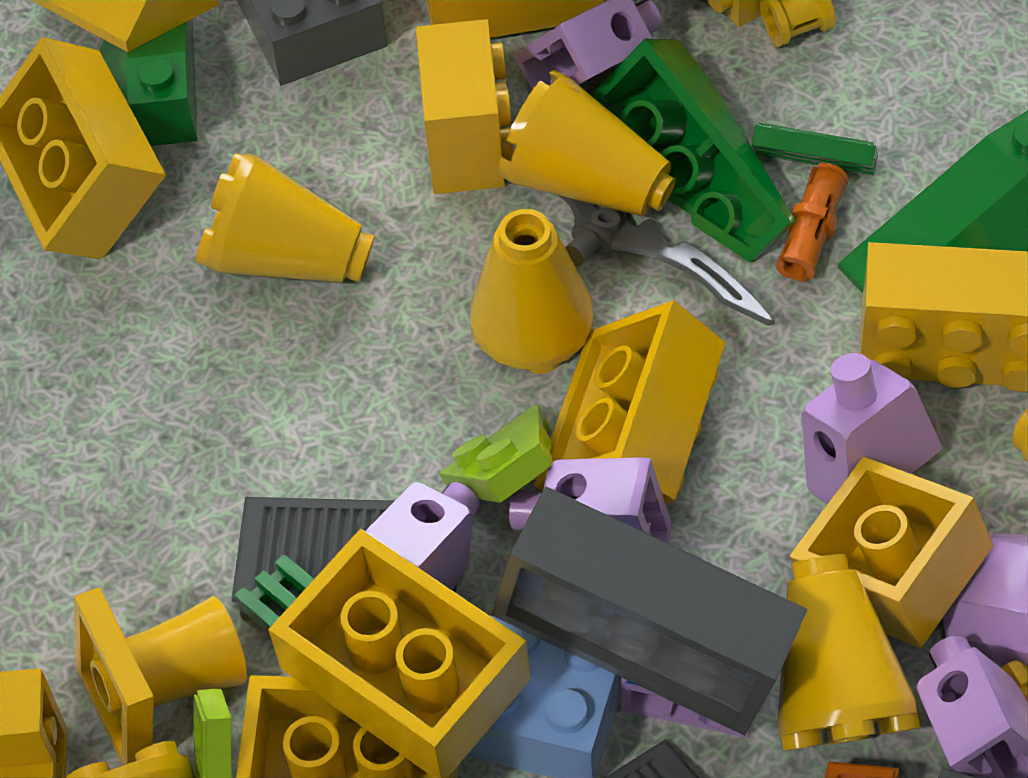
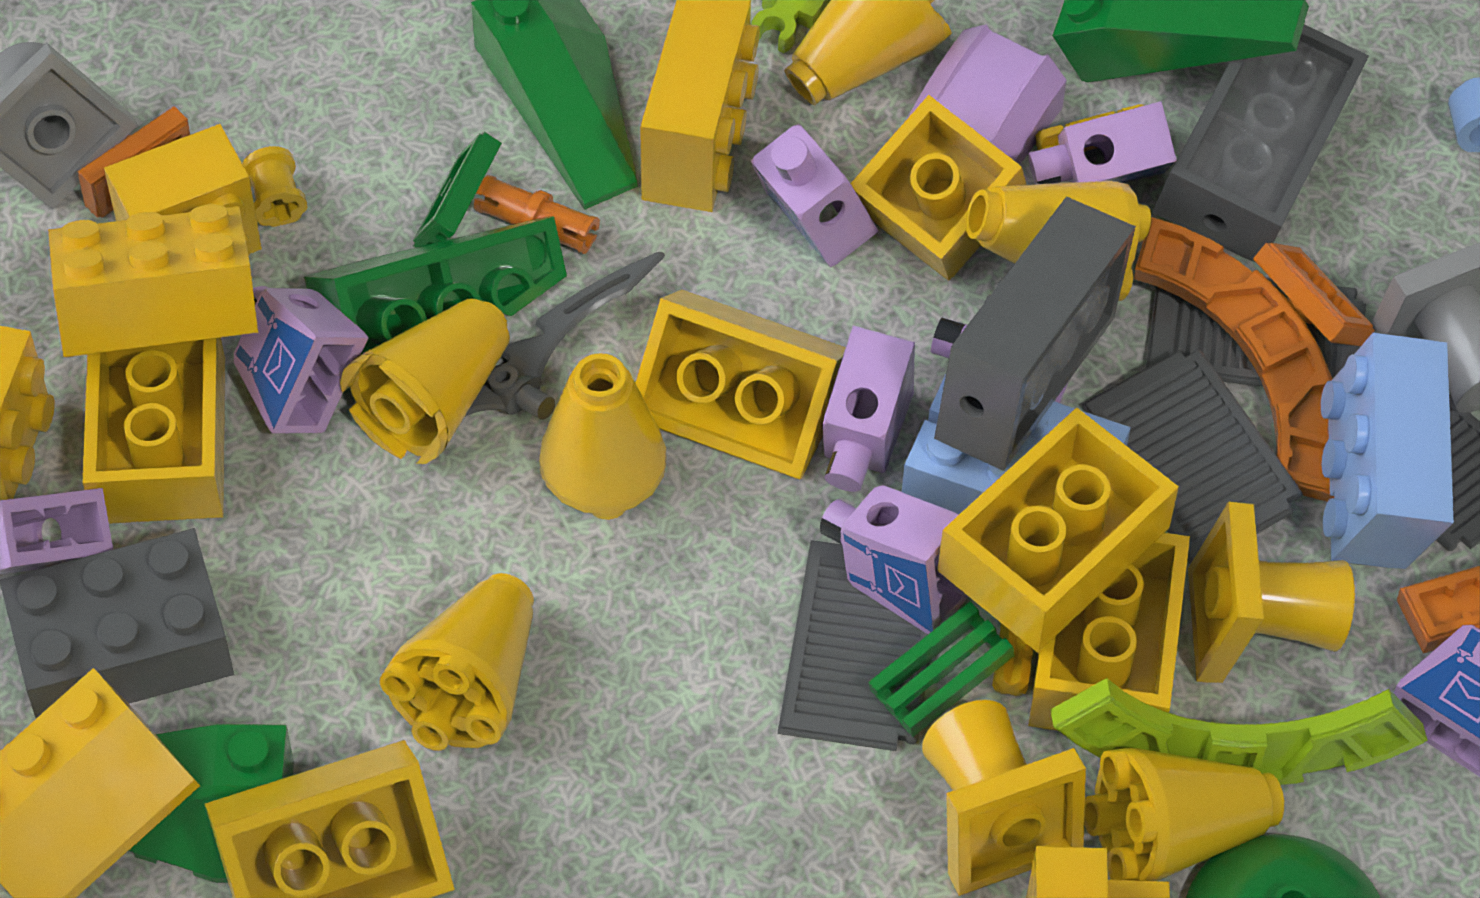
camera: 90 degrees left, 0 degrees up
yellow brick [416,19,514,194] -> none
lime wing [439,405,552,503] -> none

